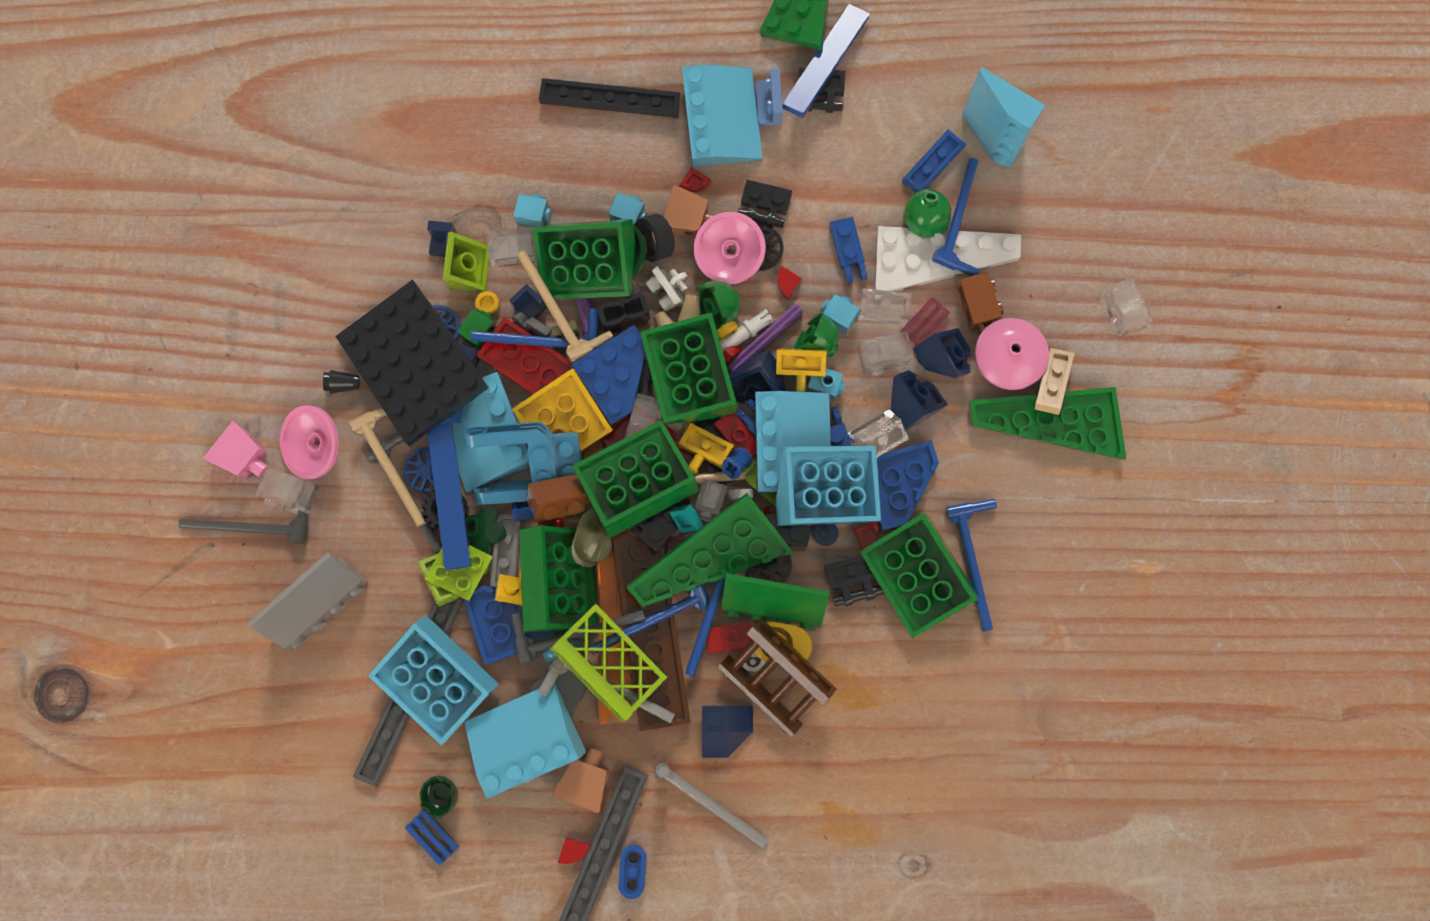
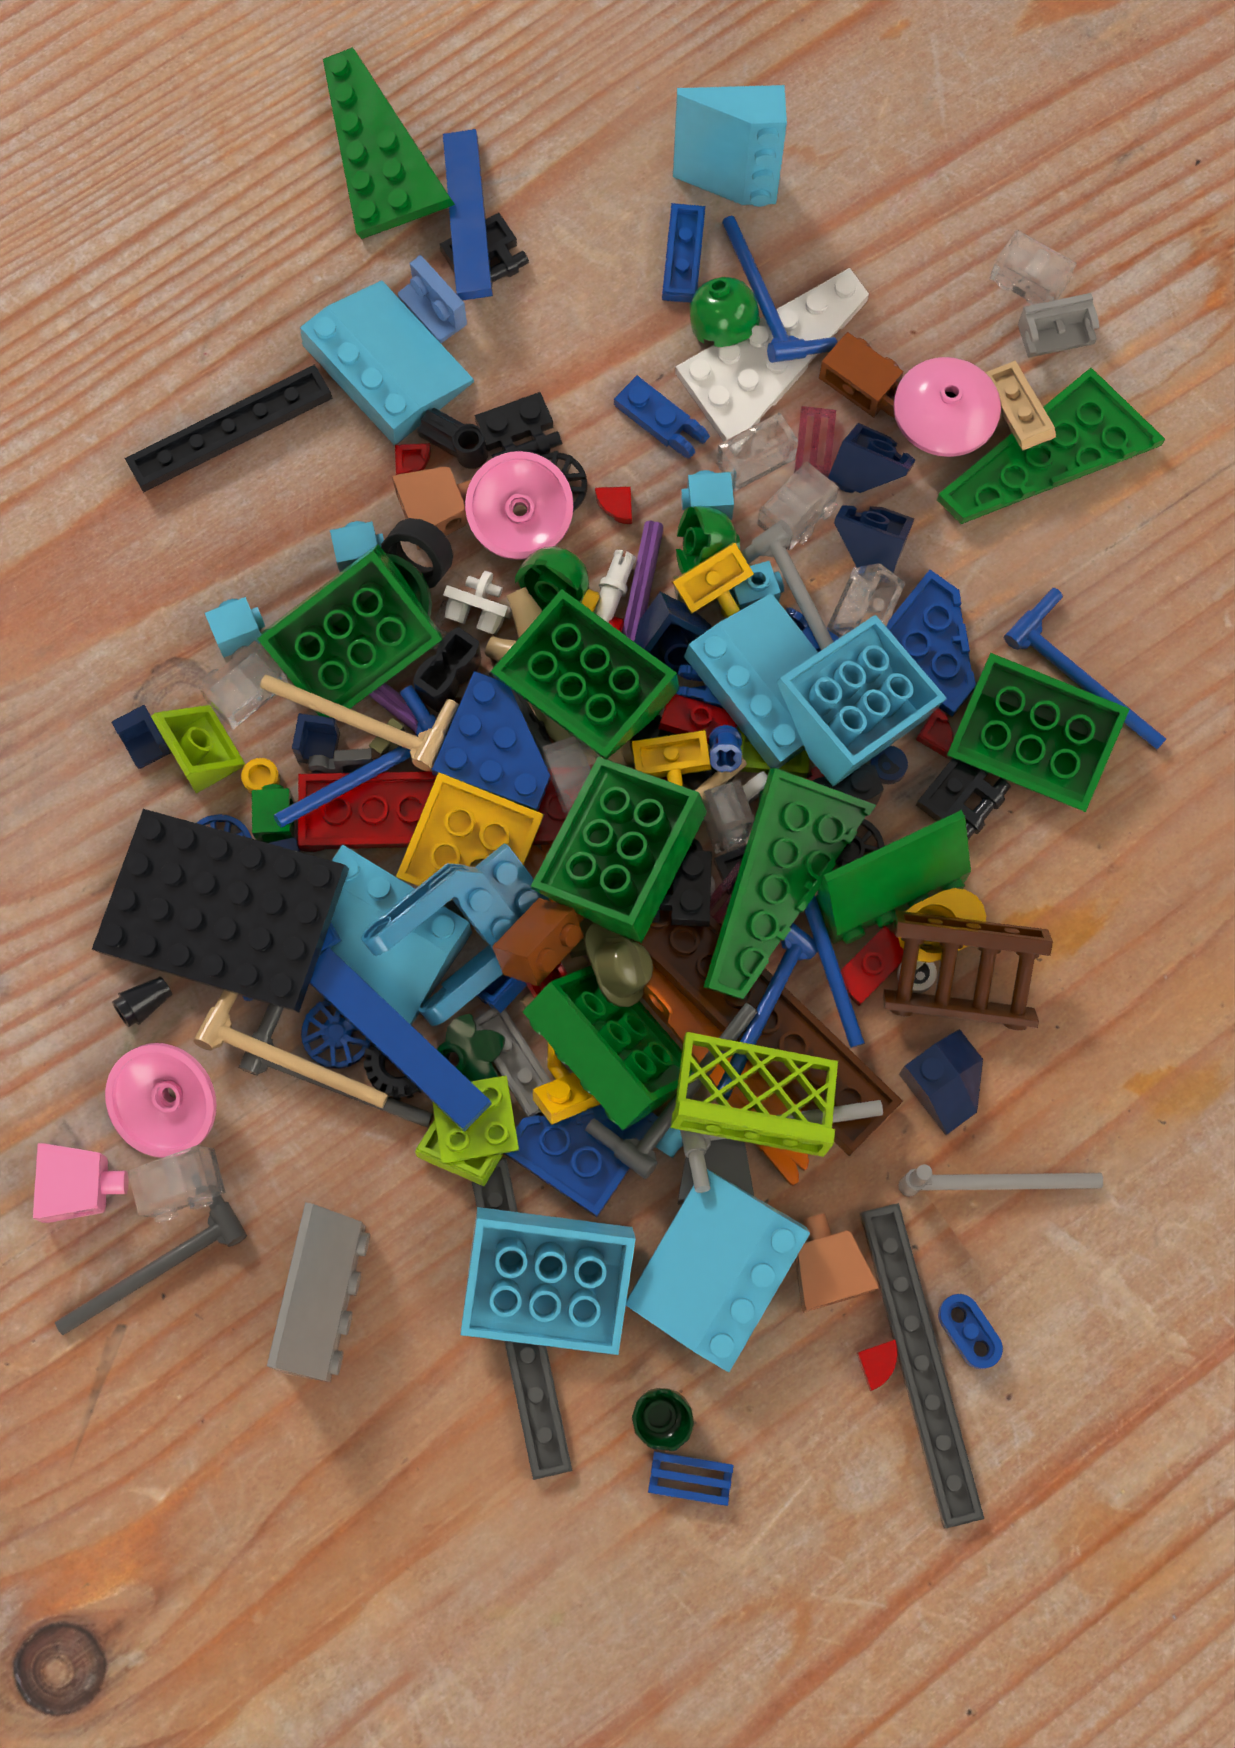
camera: 40 degrees left, 5 degrees down
teal plate [669,504,703,533] -> none
none -> black piece [417,408,488,469]
none -> light grey bar [741,520,833,650]
none -> light grey hinge [1018,293,1099,358]

